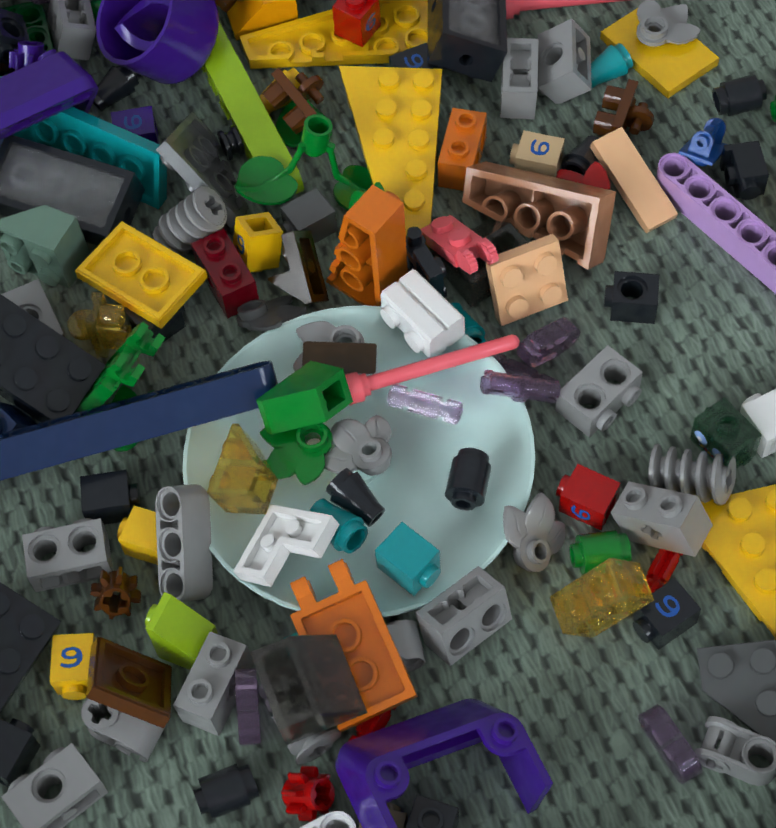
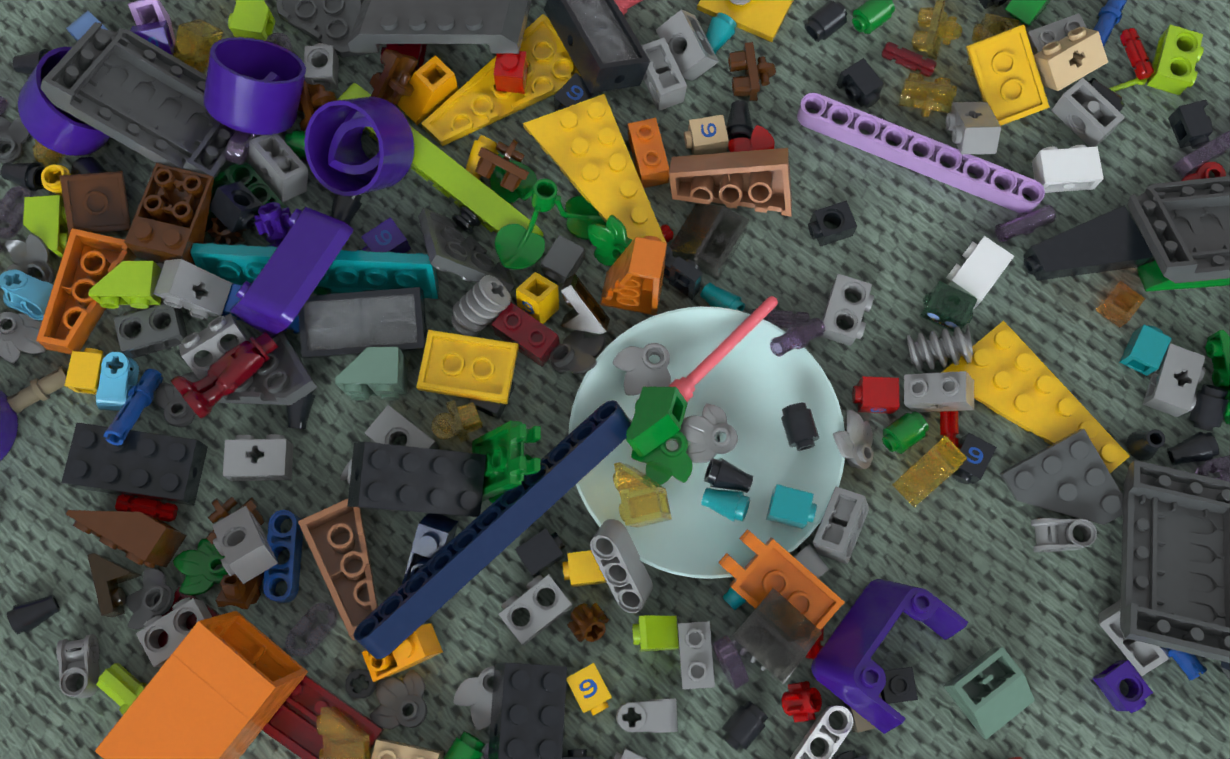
camera: 30 degrees left, 15 degrees up
reddish brown plate [86,636,172,729] -> none
white plate [233,504,340,587] -> none
dark brown sticker [302,341,377,374] -> none
white brick [380,269,465,358] -> none
clear purple axle [387,384,463,424] -> none
coral hinge [420,215,499,274] -> none
light nougat plate [485,233,568,326] -> none
clear purple beam [516,317,580,368] -> none
light nougat tile [590,127,678,233] -> none
clear purple beam [638,704,702,784] -> none
blue hinge [678,118,728,167] -> none

